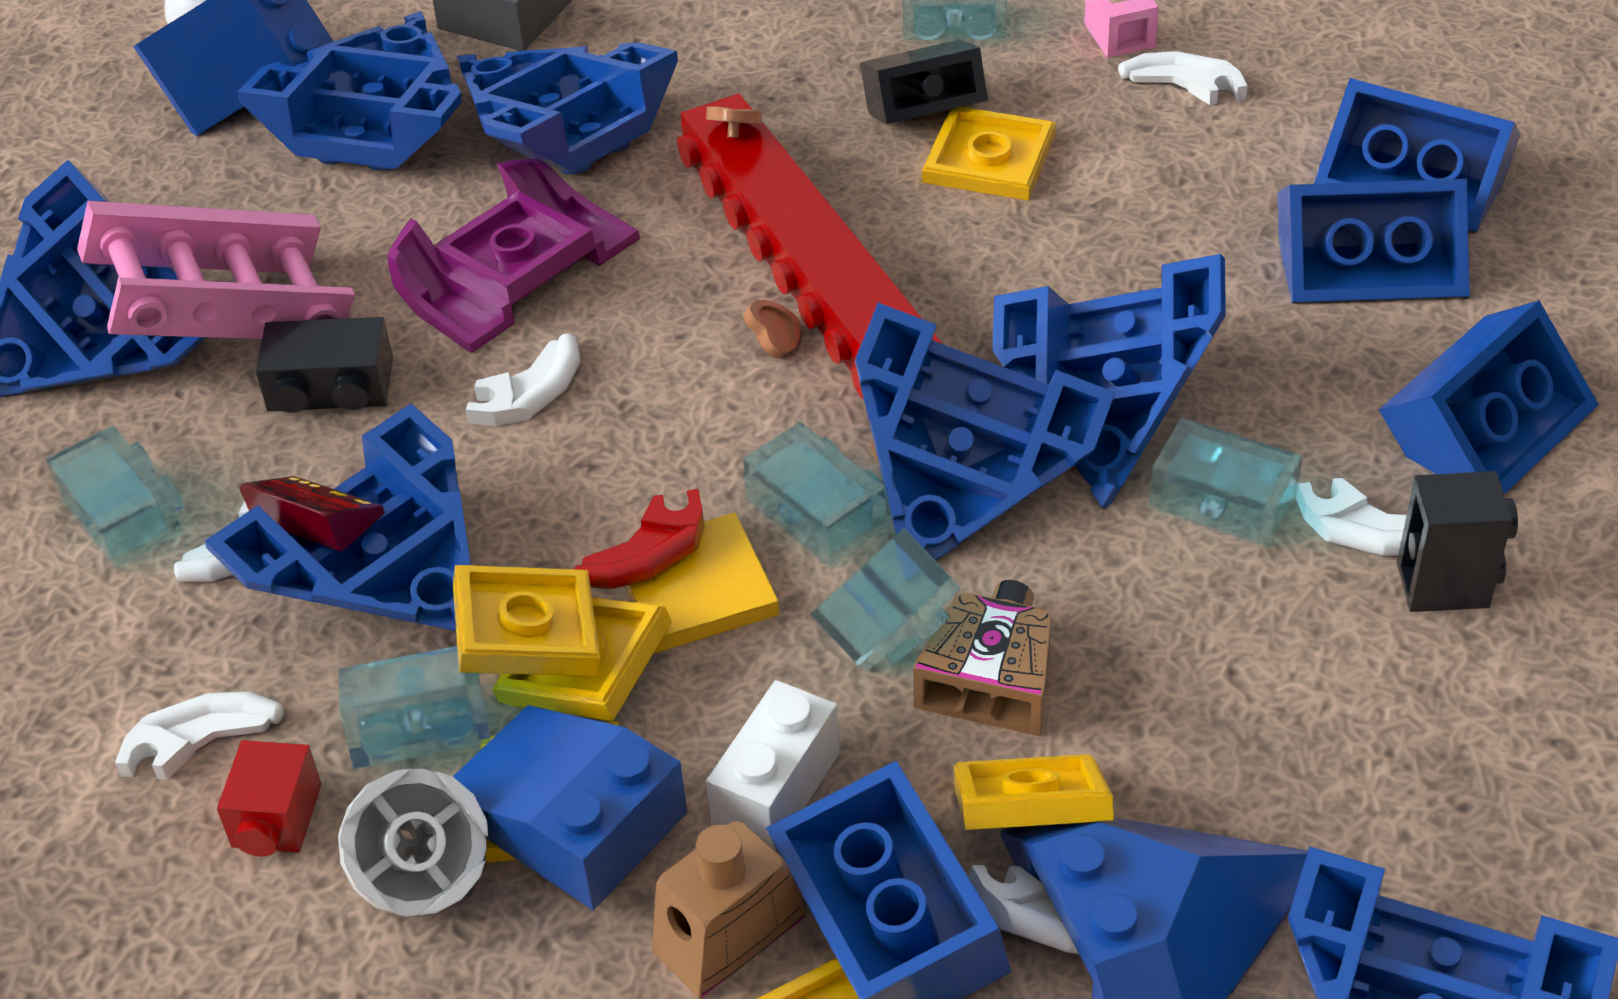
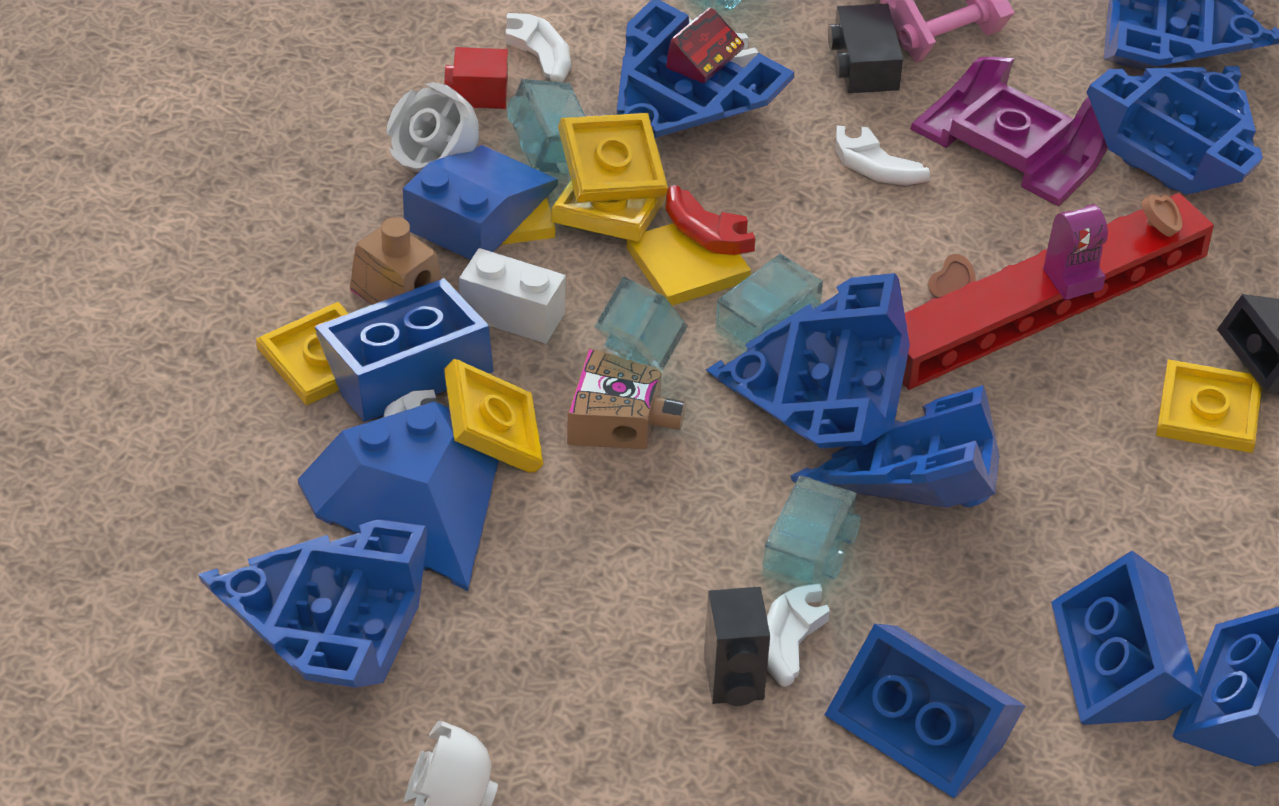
camera: 80 degrees right, 0 degrees up
none -> magenta leg [1043,204,1108,300]

